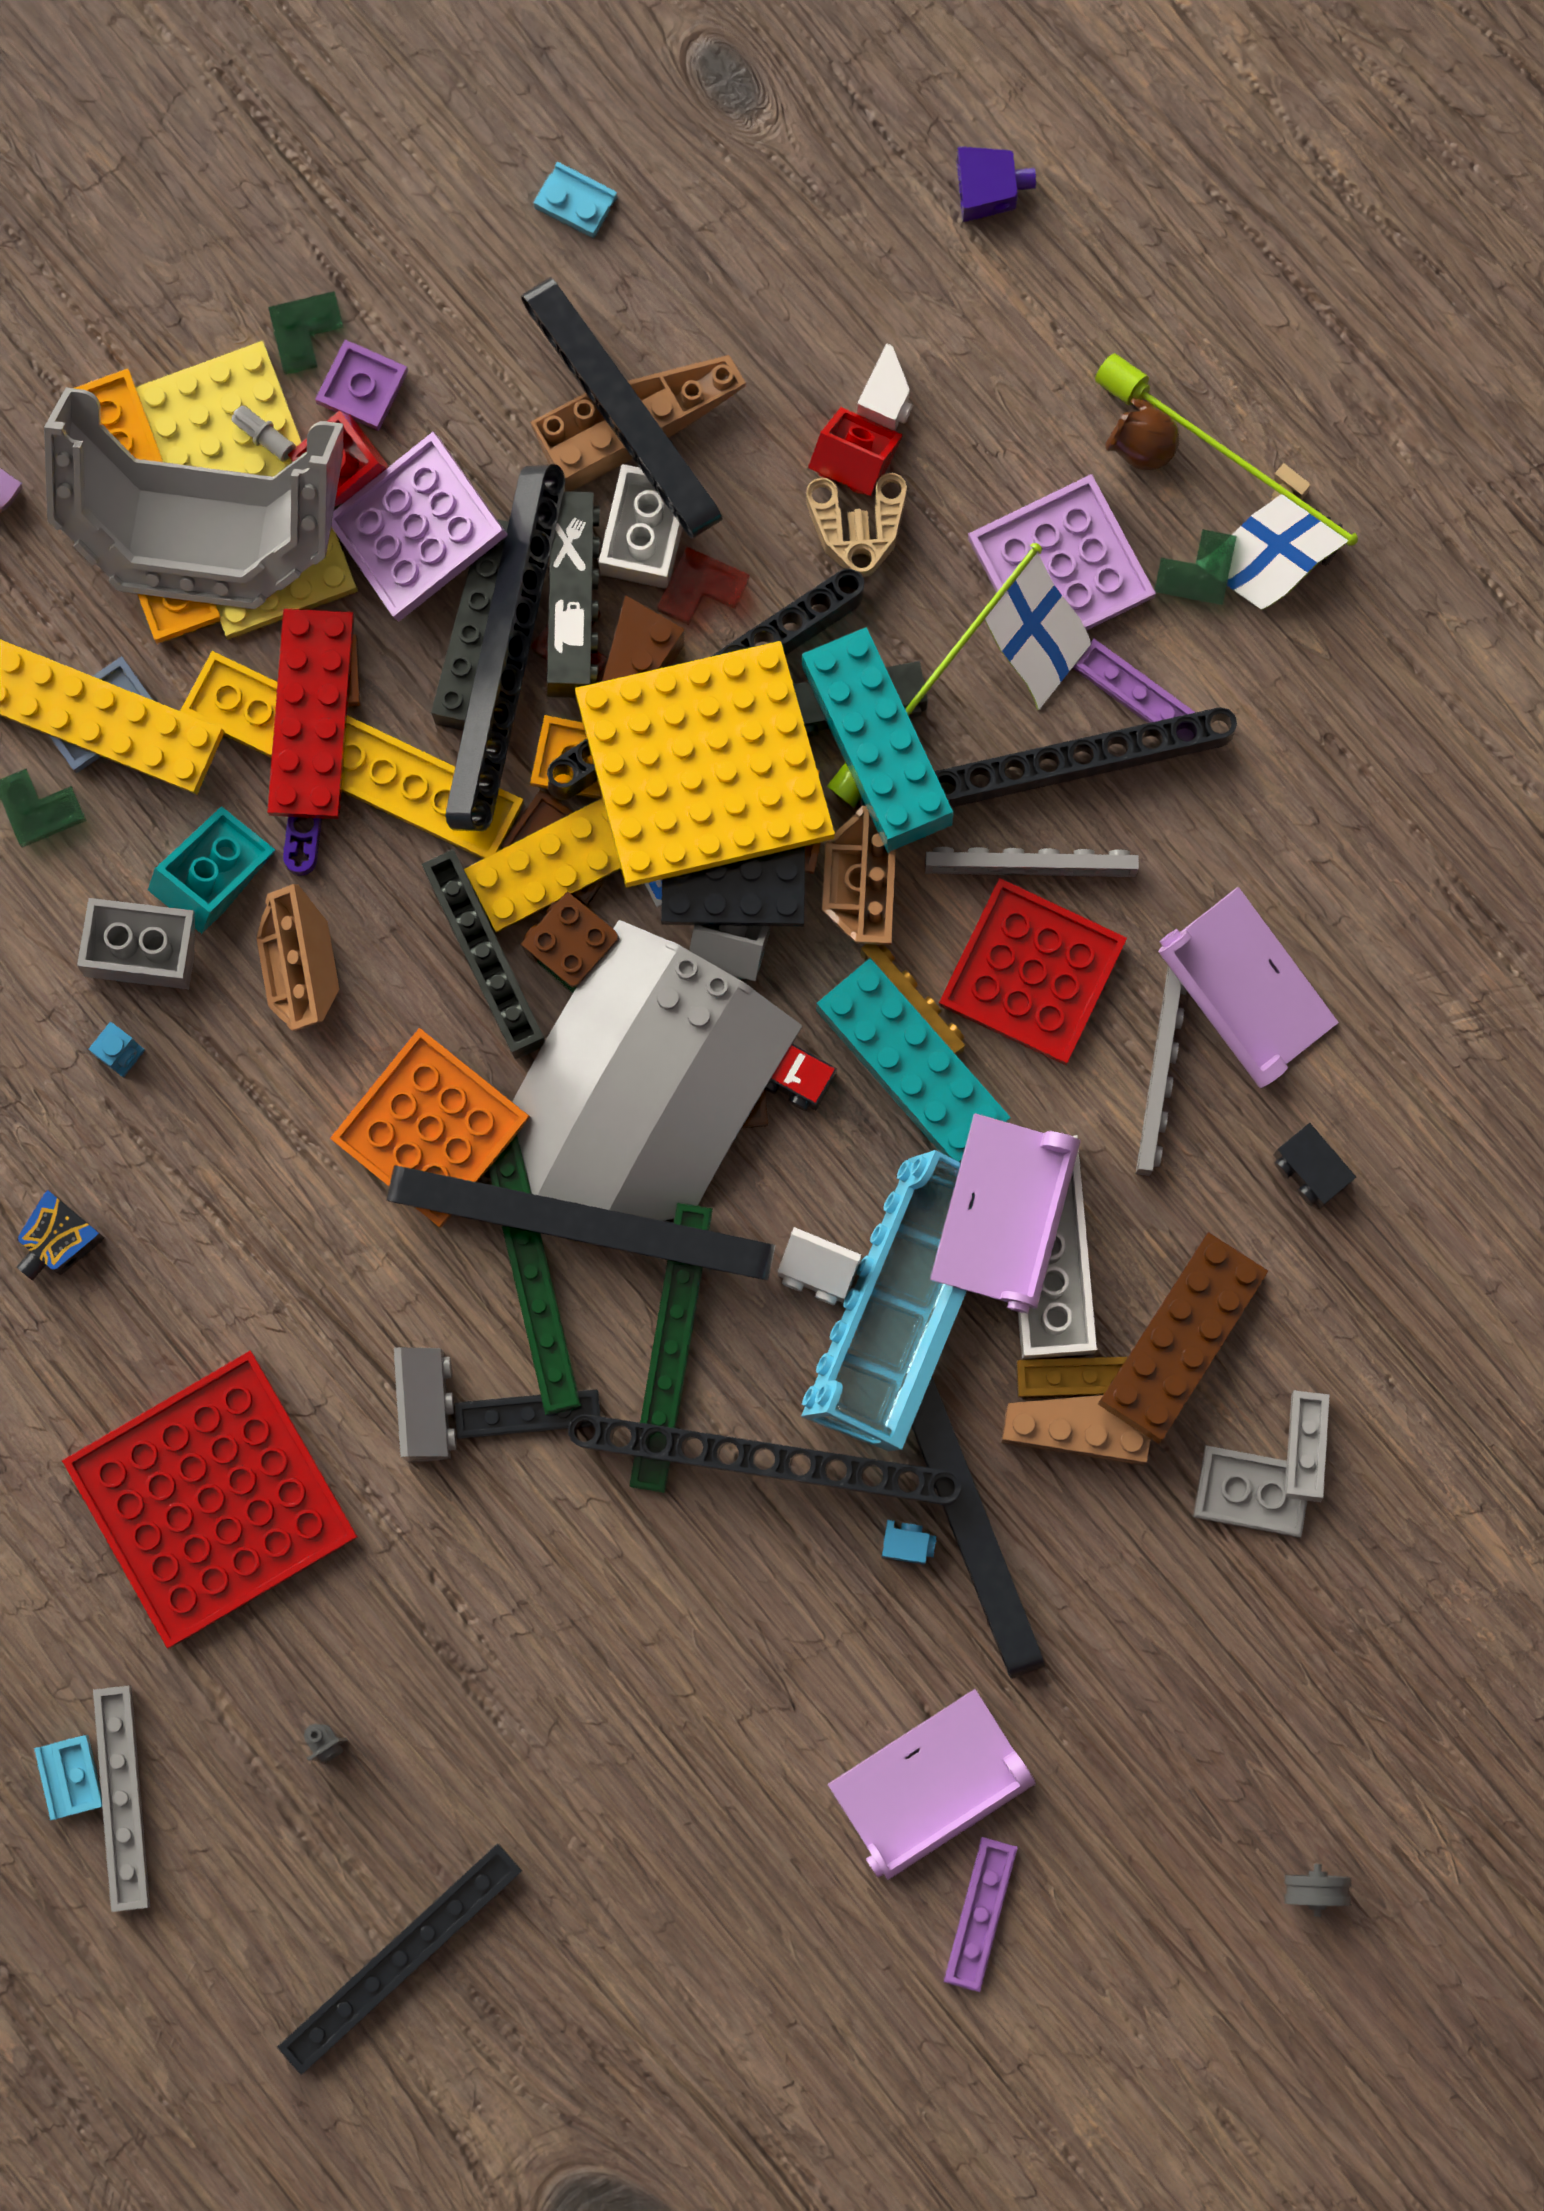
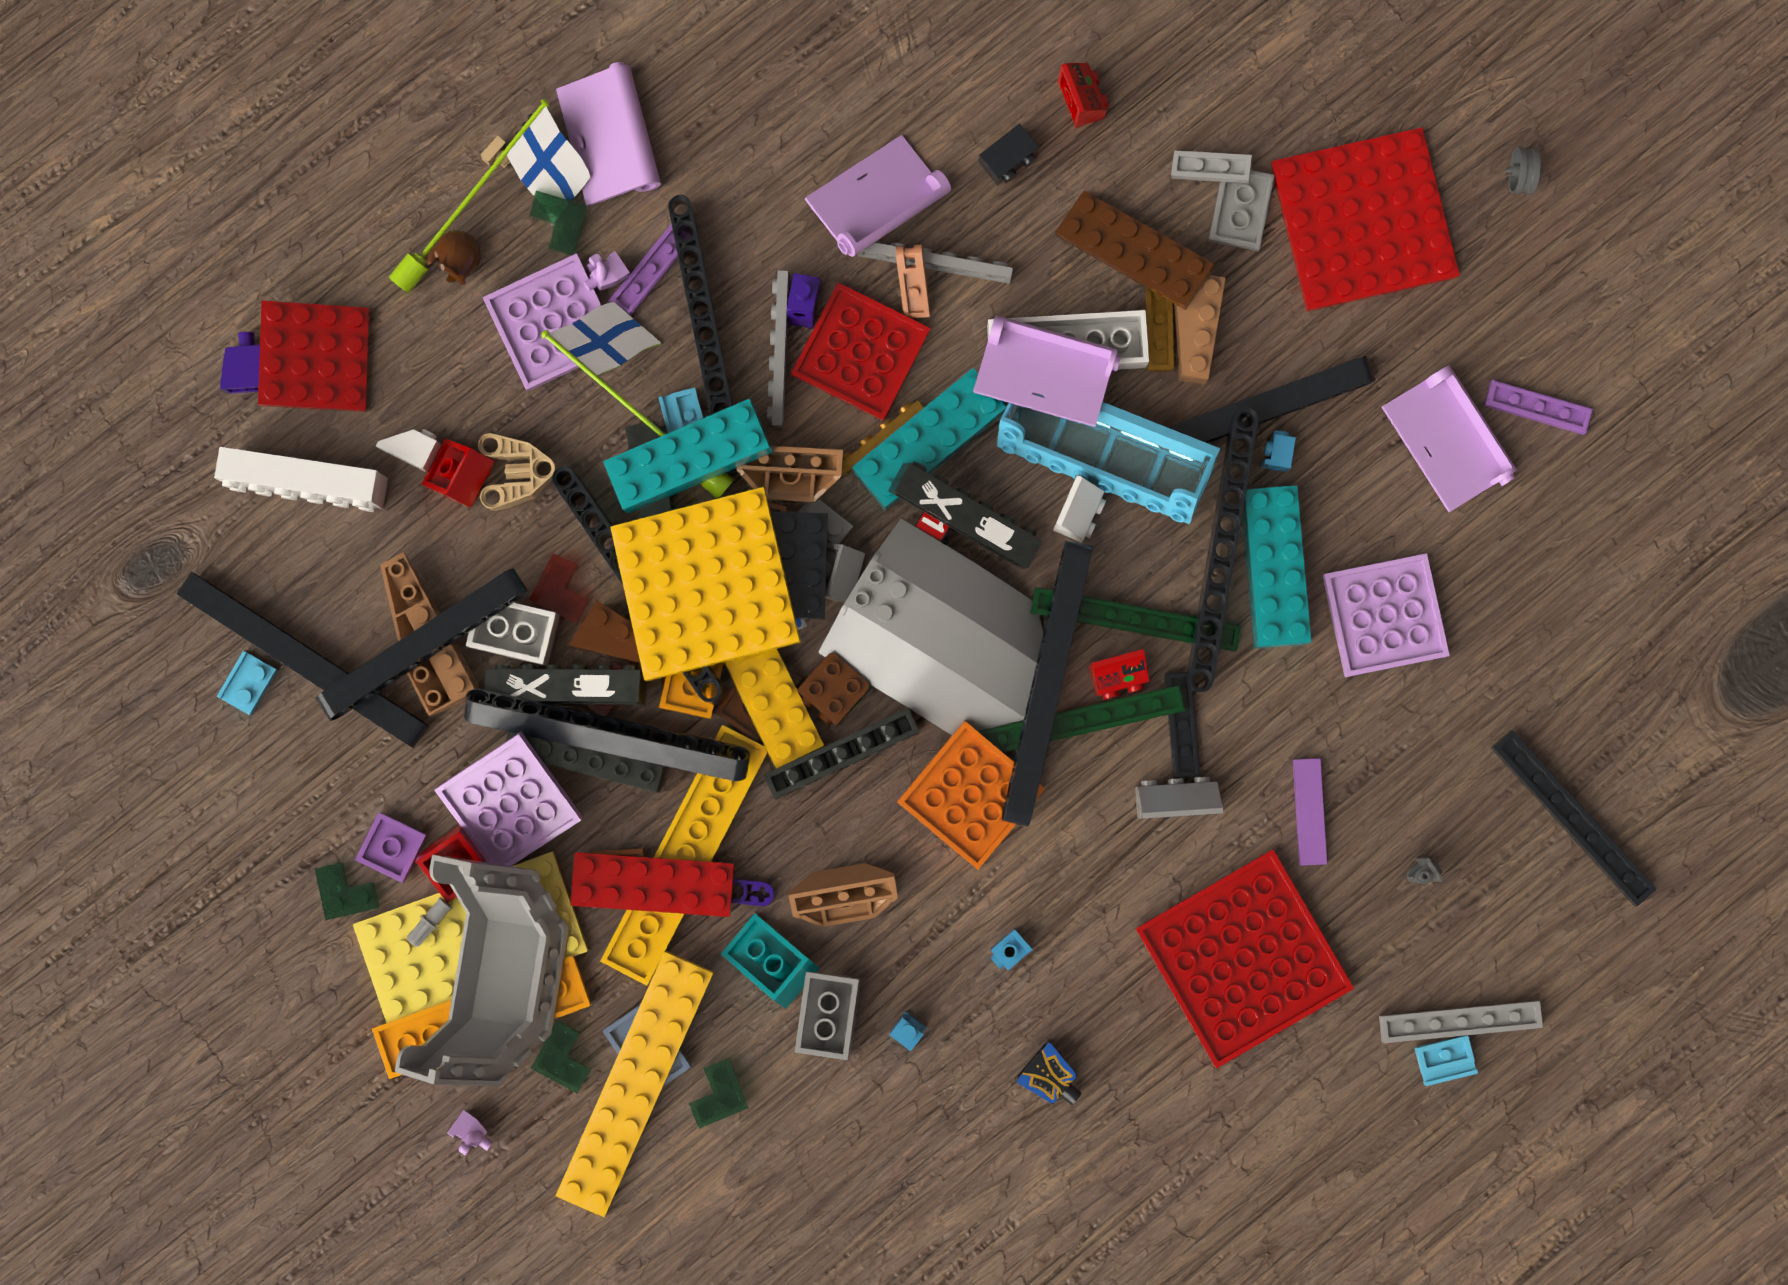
camera: 90 degrees left, 5 degrees up
none -> black beam [176,572,429,748]
none -> white brick [214,447,388,512]
none -> red plate [258,300,369,412]
none -> clear green plate [531,1020,591,1094]
none -> lavender door [556,62,661,207]
none -> lavender piece [584,251,630,291]
none -> medium azure plate [658,387,703,433]
none -> dark purple torso [787,273,822,329]
none -> light grey plate [798,499,854,544]
none -> pearl dark grey brick [888,461,1042,569]
none -> nougat plate [896,244,931,318]
none -> dark azure brick [990,929,1032,971]
none -> red slope [1058,63,1109,128]
none -> red slope [1088,649,1149,700]
none -> teal brick [1242,486,1311,649]
none -> red plate [1270,127,1460,312]
none -> medium lavender tile [1293,759,1327,866]
none -> lavender plate [1322,553,1450,677]

